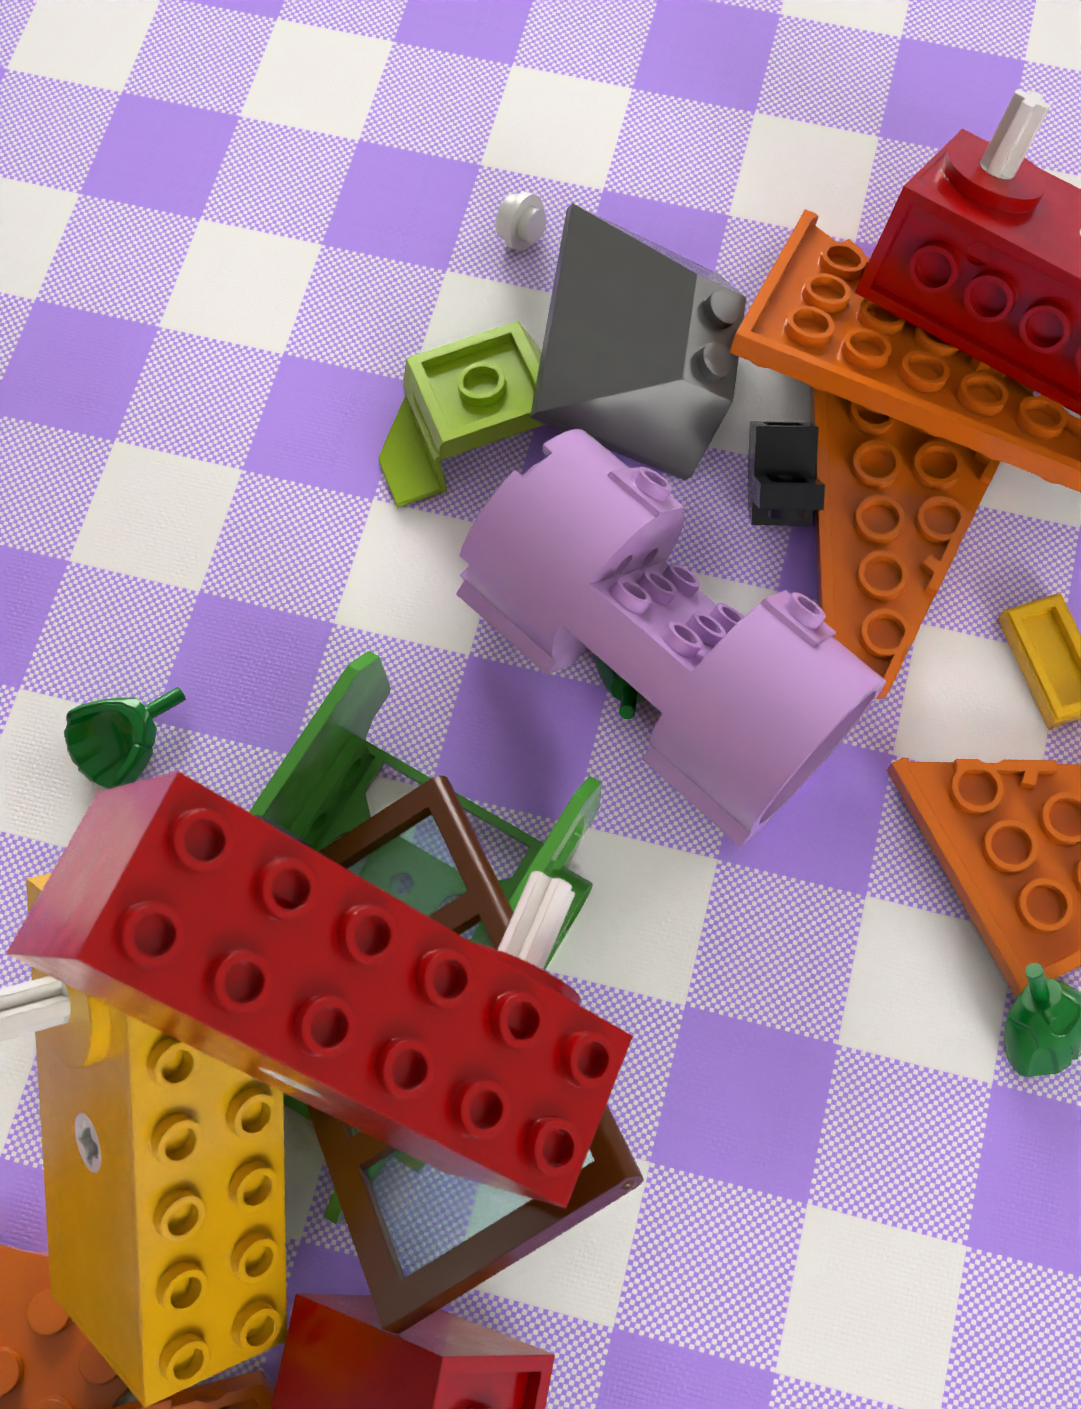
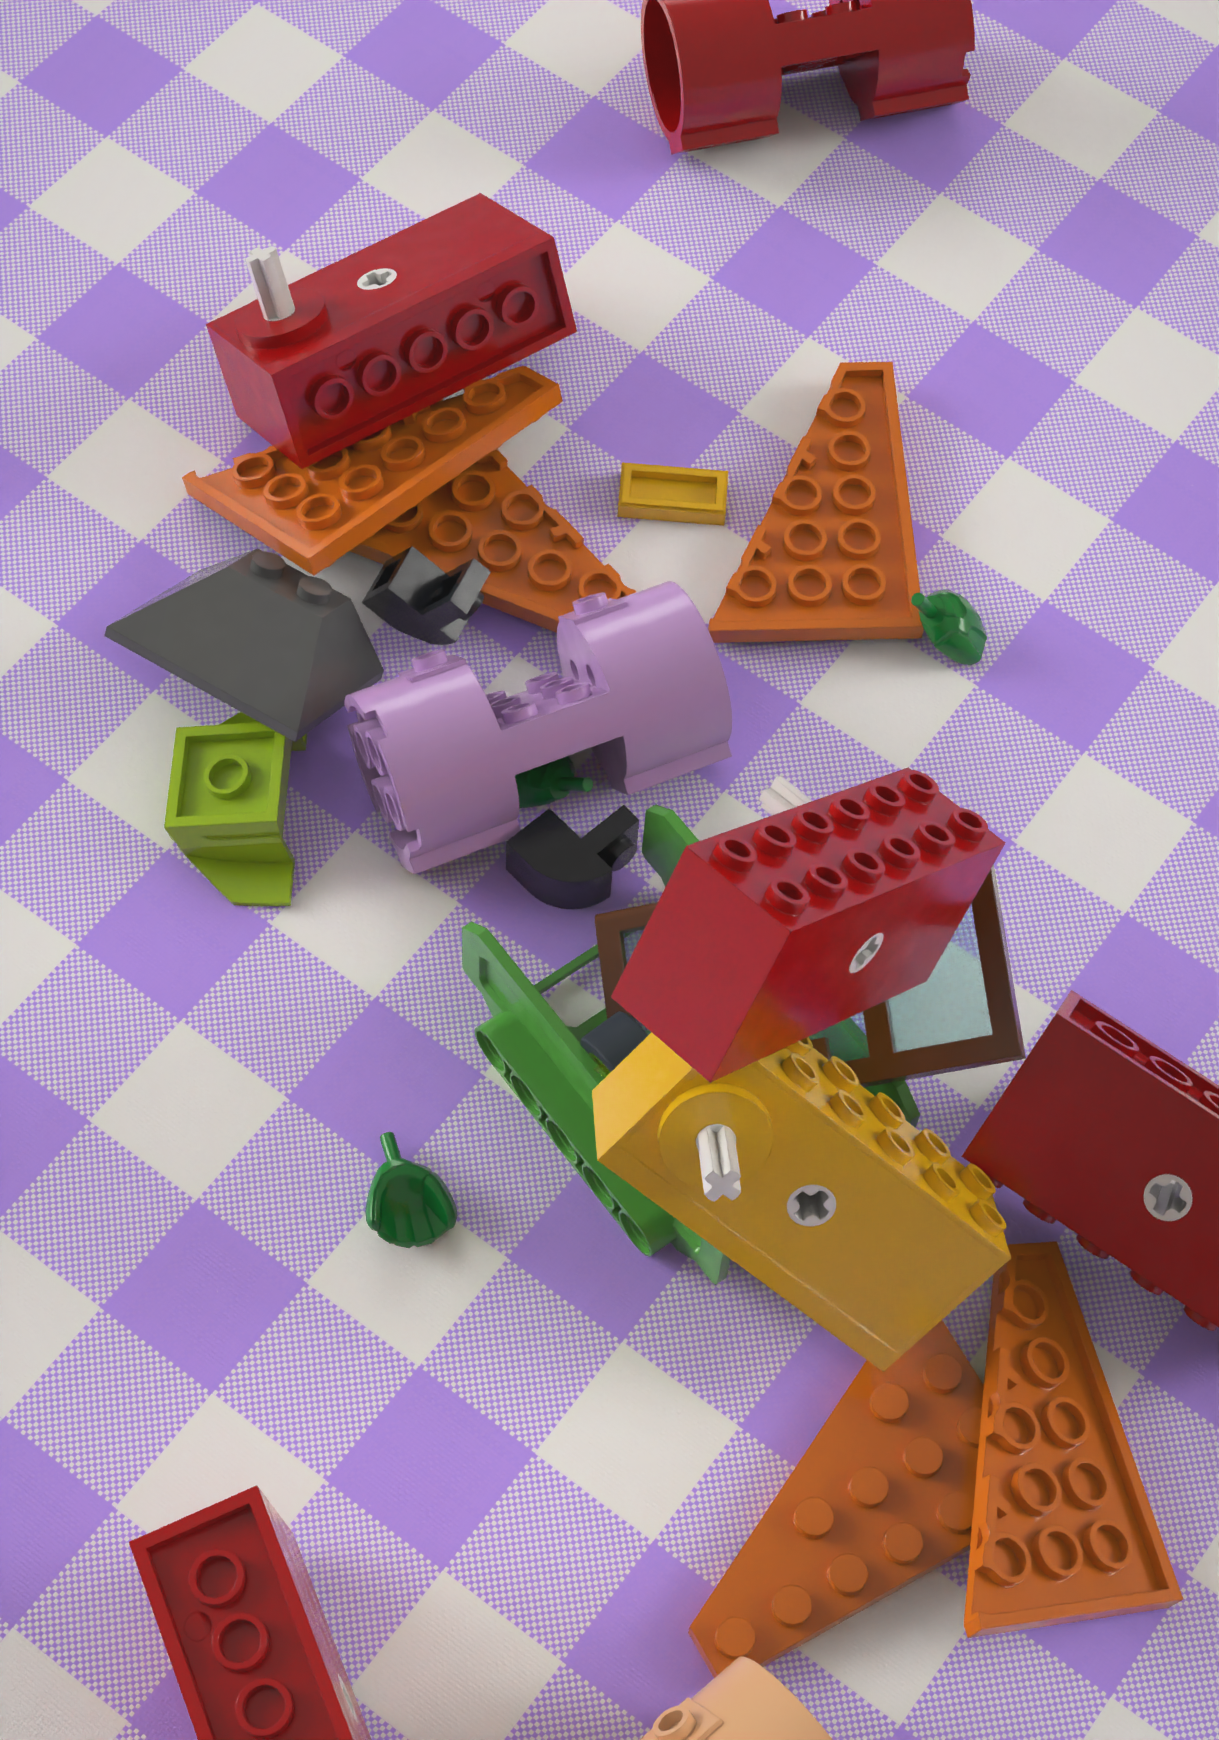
camera: 75 degrees left, 10 degrees down
white plate [496,192,547,252] -> none
none -> black brick [506,805,639,909]

